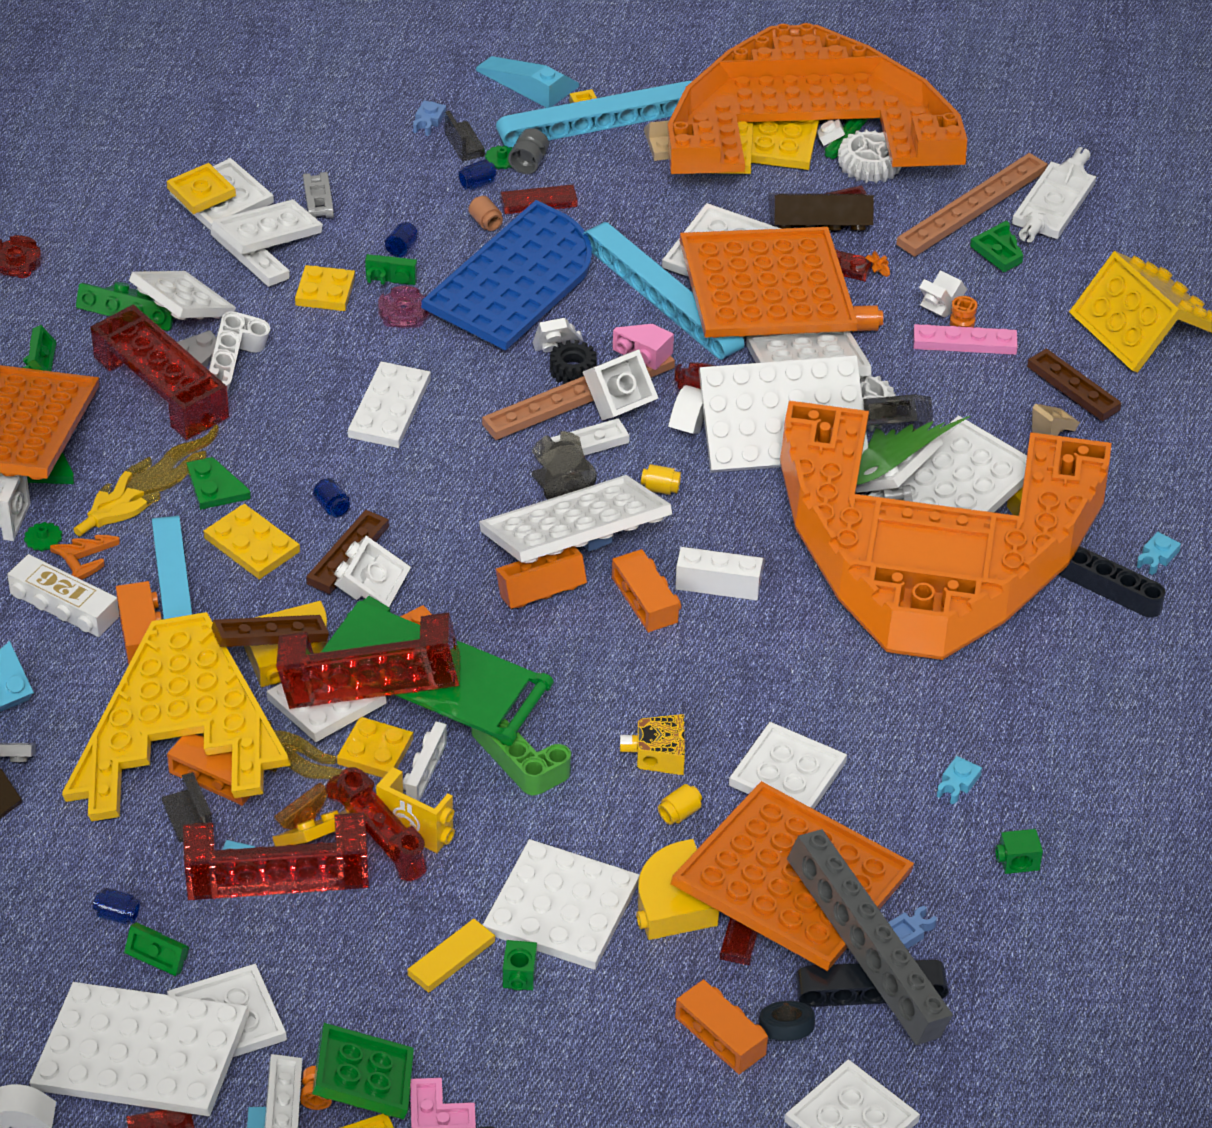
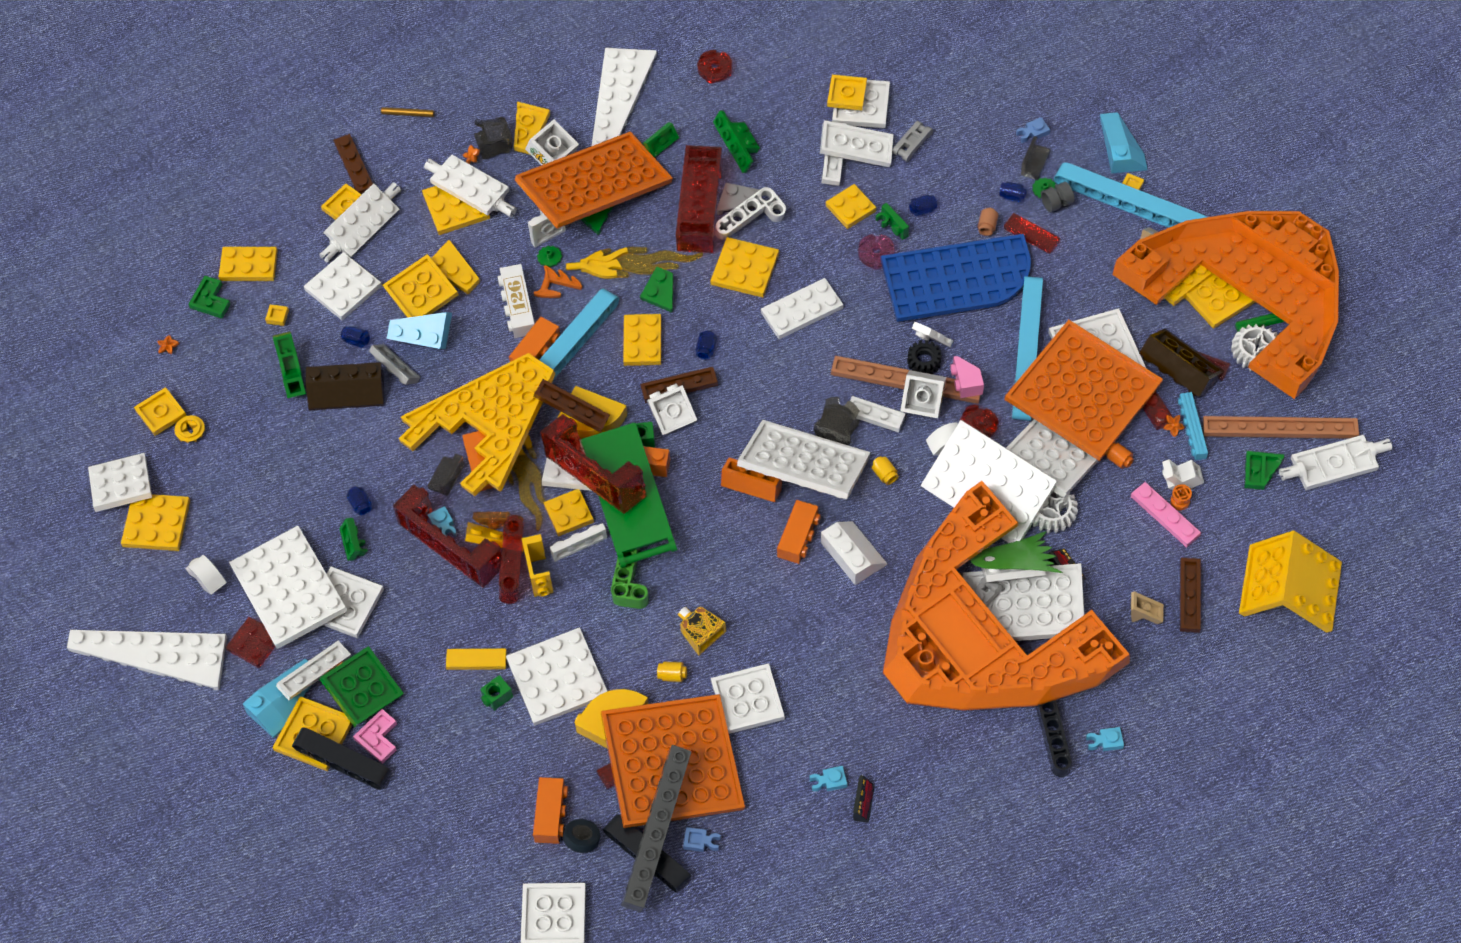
camera: 50 degrees right, 15 degrees up
white plate [129,271,236,320] -> none
white plate [817,119,845,146] -> none
clear smoke slope [863,394,933,426] -> none
green brick [995,829,1043,874] -> none
none -> yellow plate [710,237,779,298]
none -> slope [853,775,874,823]
none -> medium azure piece [1178,392,1208,460]

